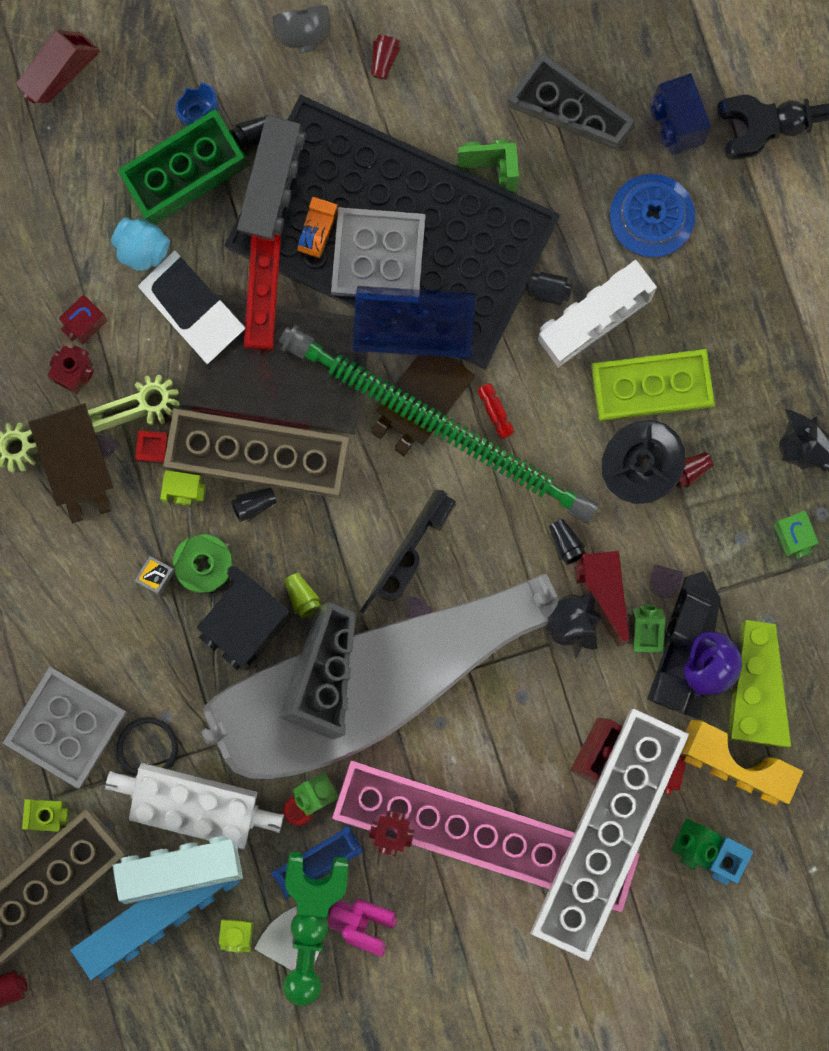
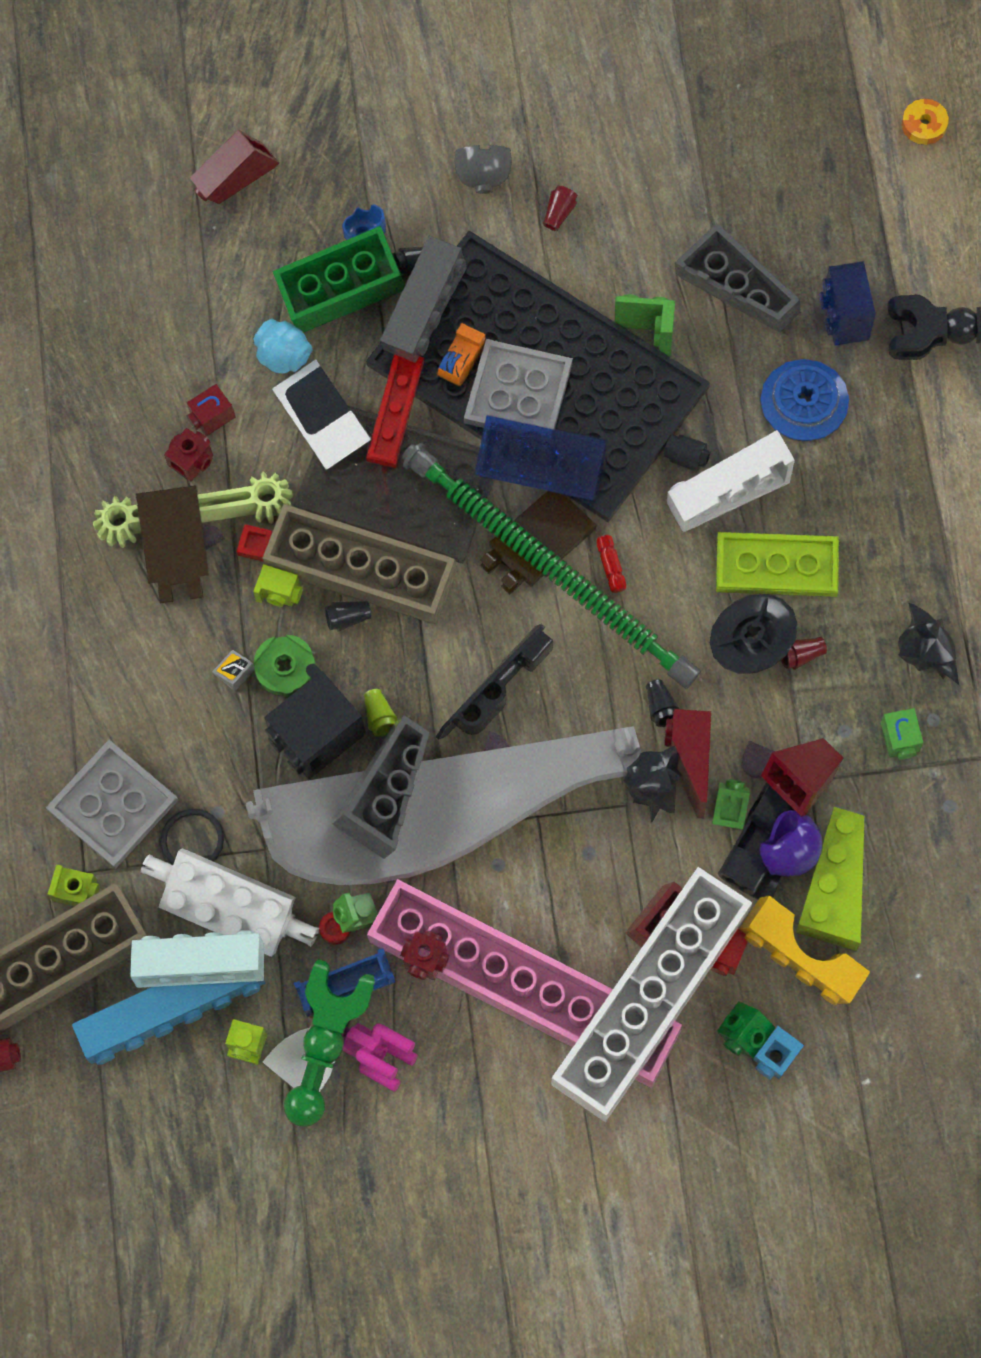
camera: 15 degrees right, 10 degrees down
none -> dark red slope [761,738,844,817]

